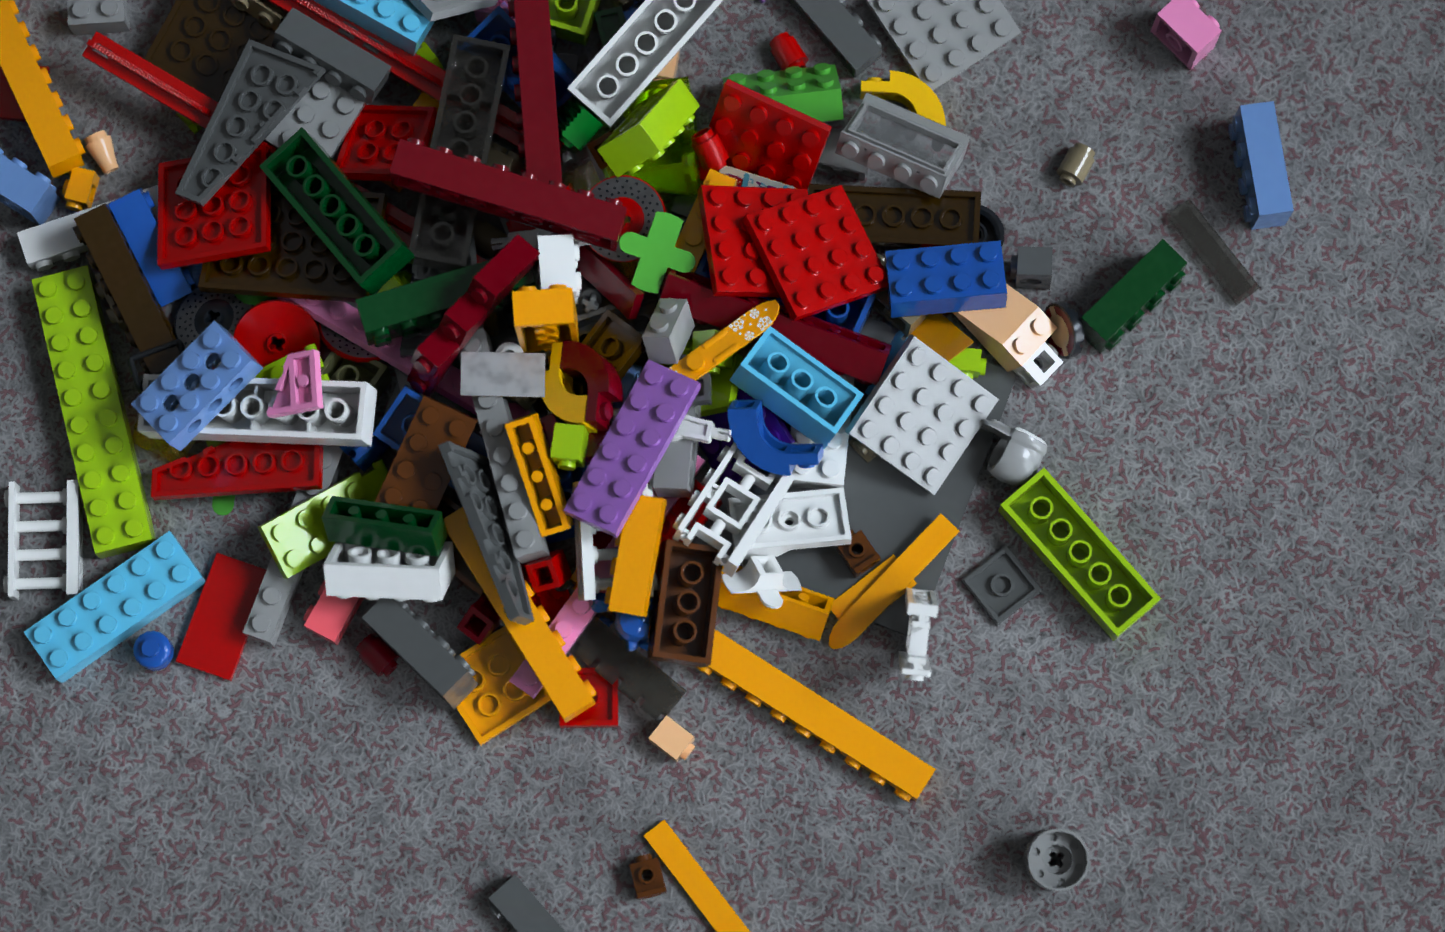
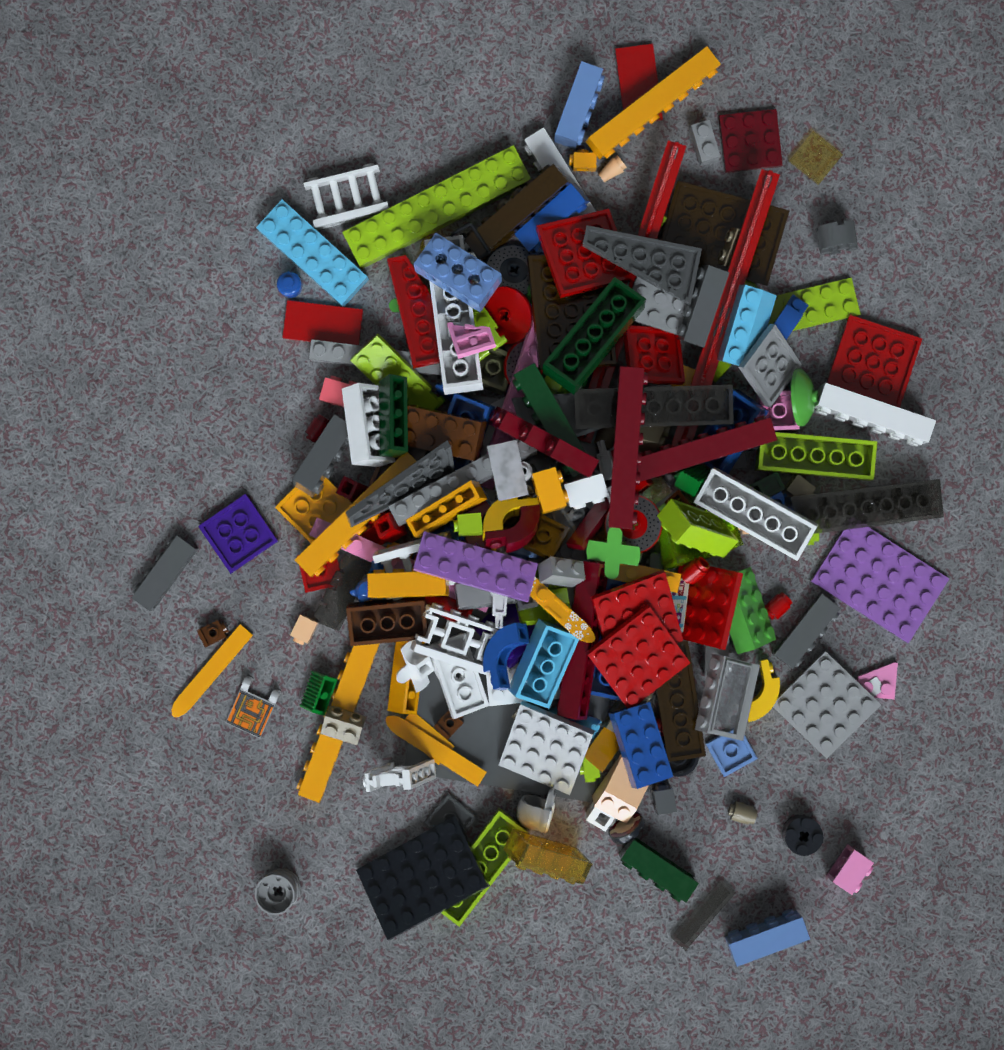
camera: 80 degrees right, 10 degrees up
none -> dark purple plate [198,494,279,574]
none -> flag [225,676,281,738]
none -> green brick [299,670,338,716]
none -> dark tan bracket [320,705,366,745]
none -> black plate [356,816,490,940]
none -> clear yellow brick [503,829,592,884]
none -> medium blue tile [705,727,758,777]
none -> black brick [782,815,824,856]

